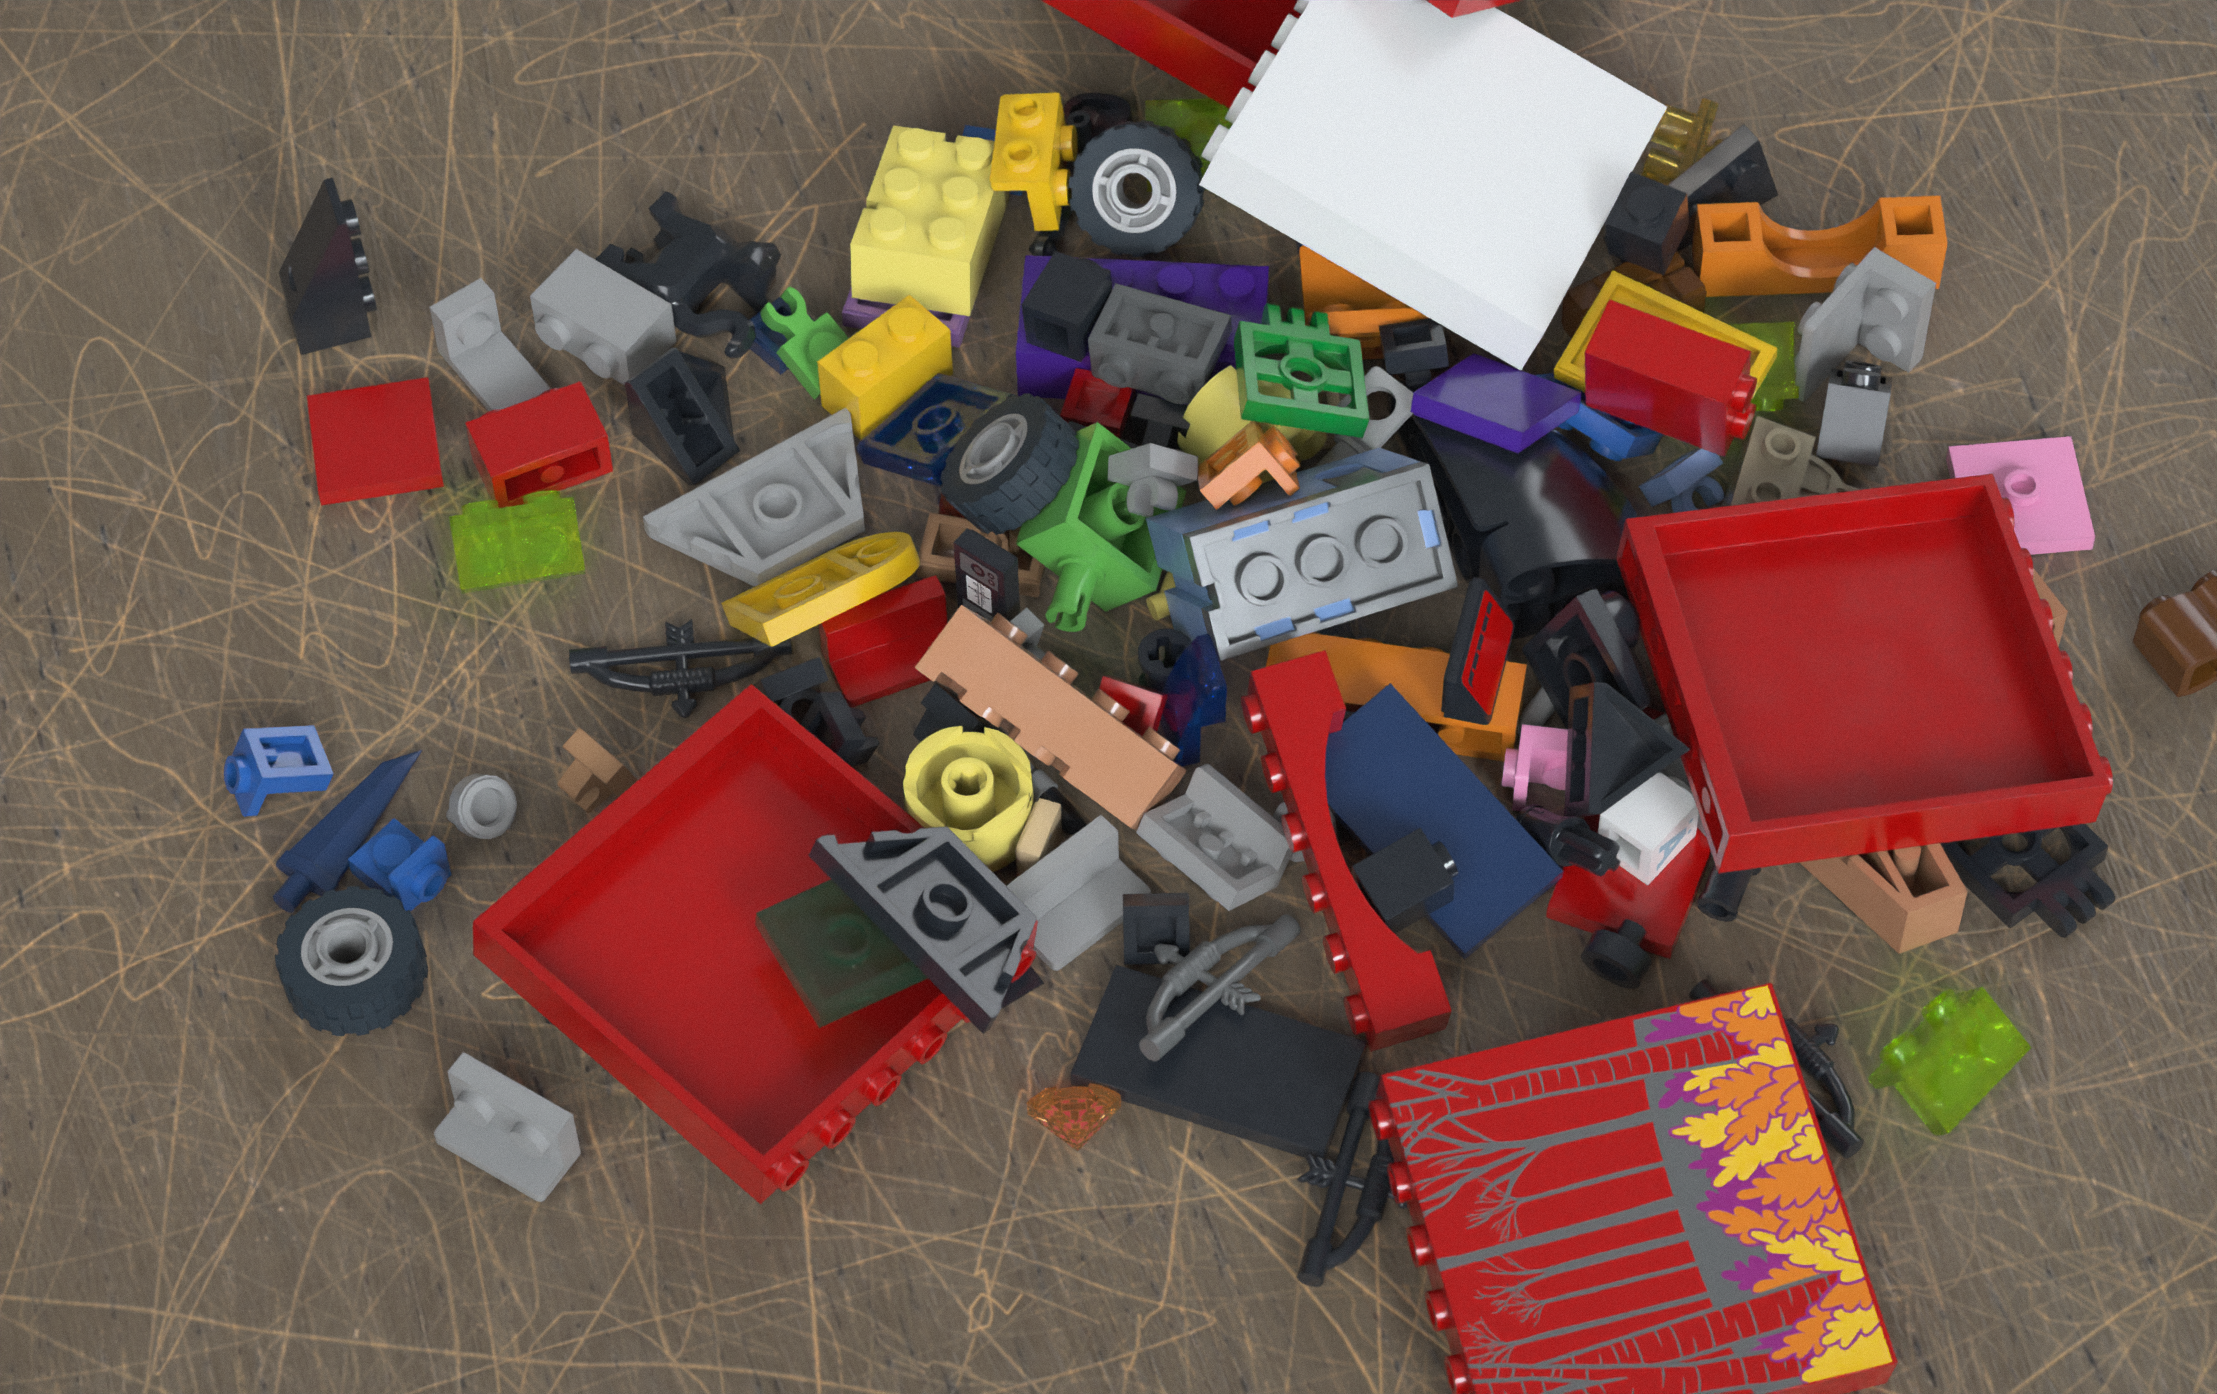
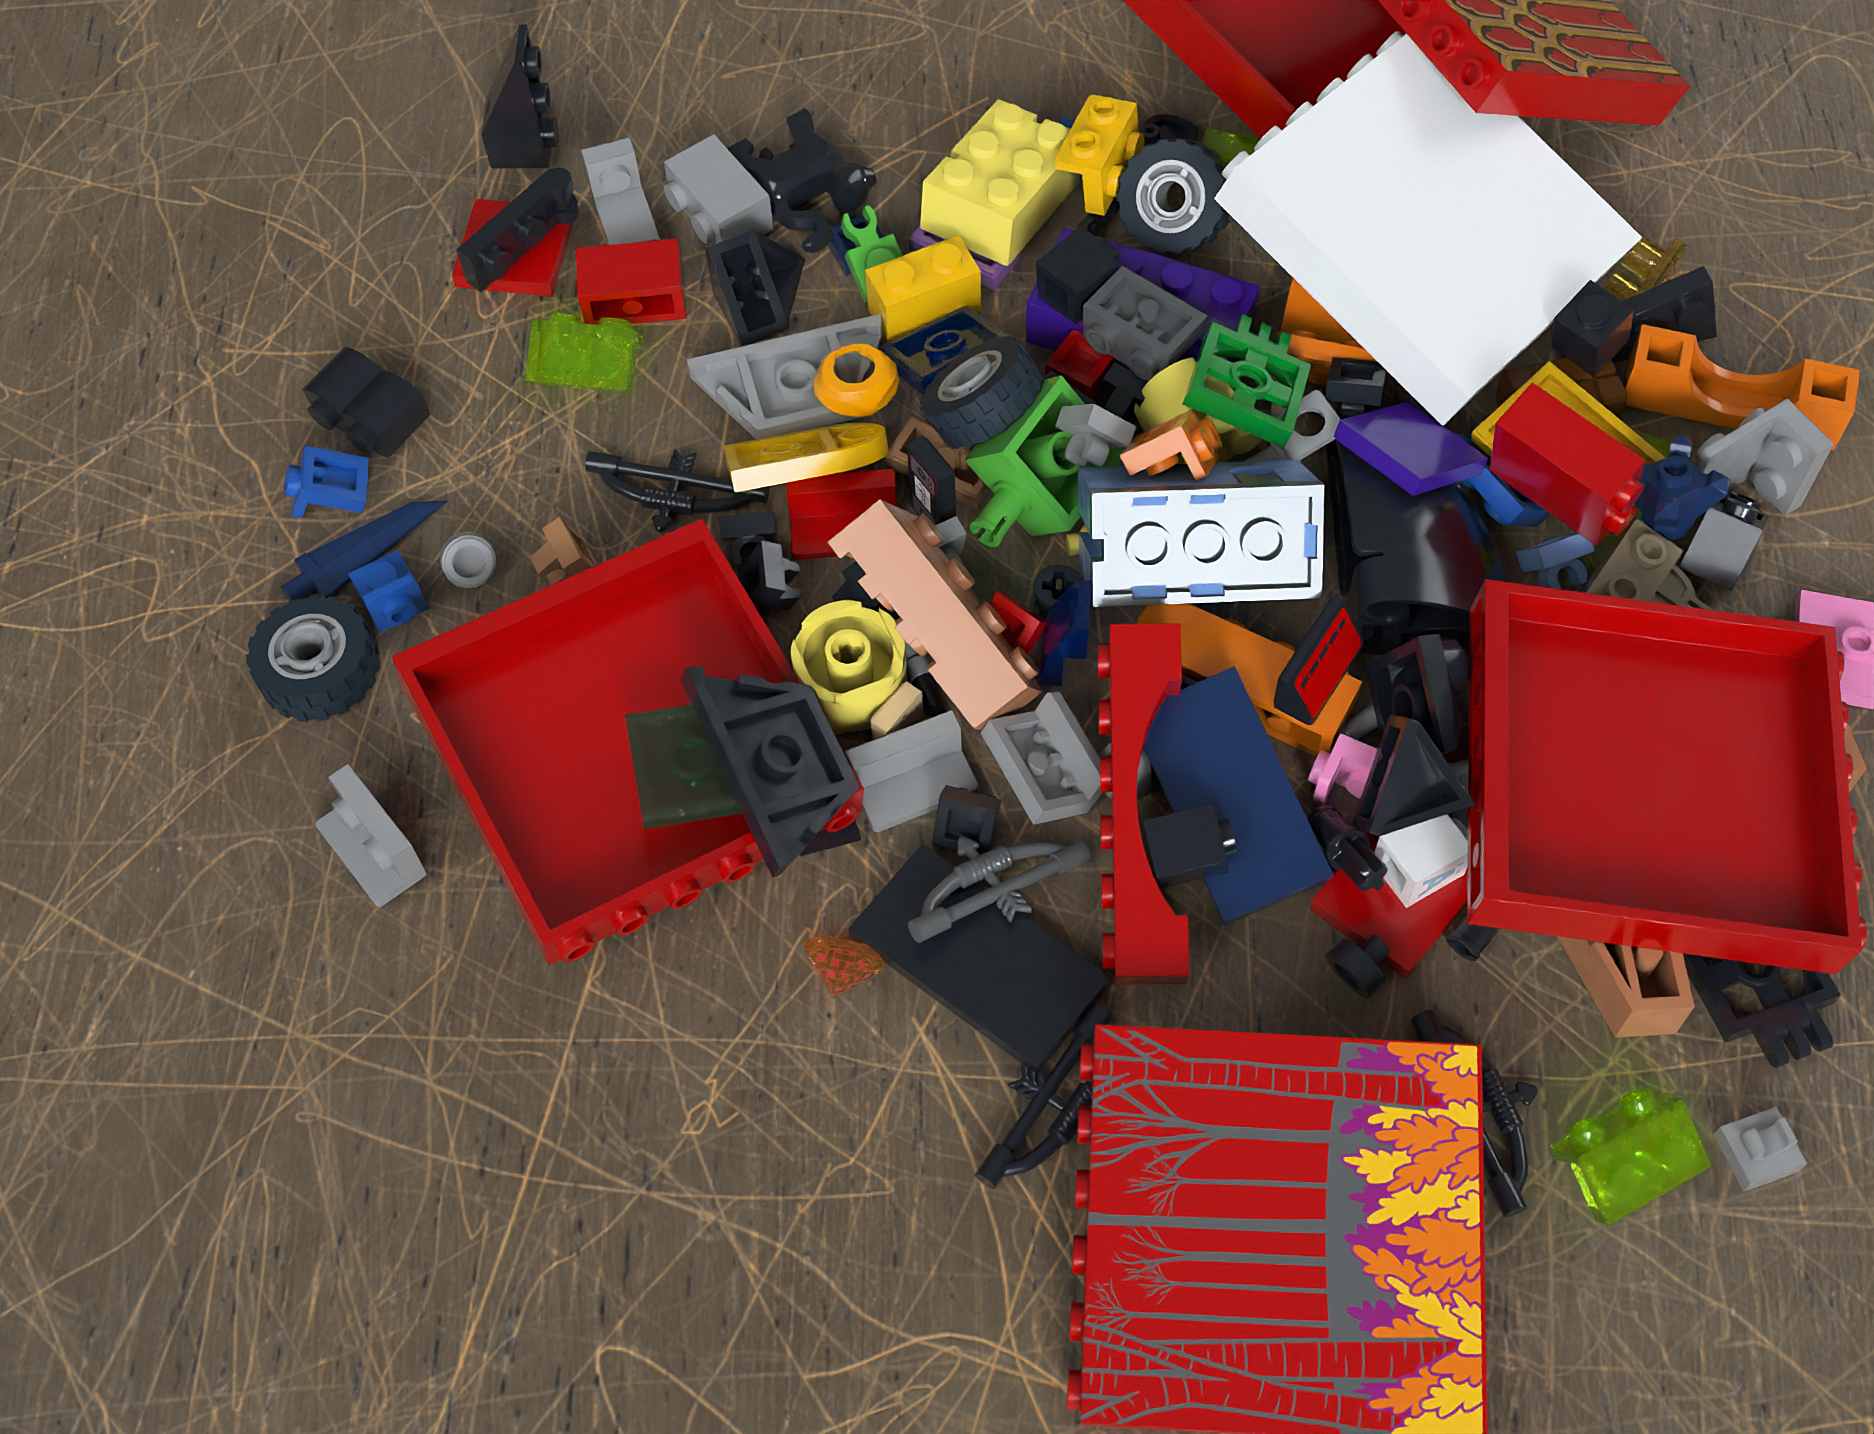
camera: 20 degrees right, 5 degrees up
none -> black brick [302,347,431,458]
none -> black plate [456,167,580,292]
none -> light orange piece [813,343,899,417]
none -> dark blue rock [1635,435,1730,540]
none -> light grey tile [1714,1107,1807,1192]

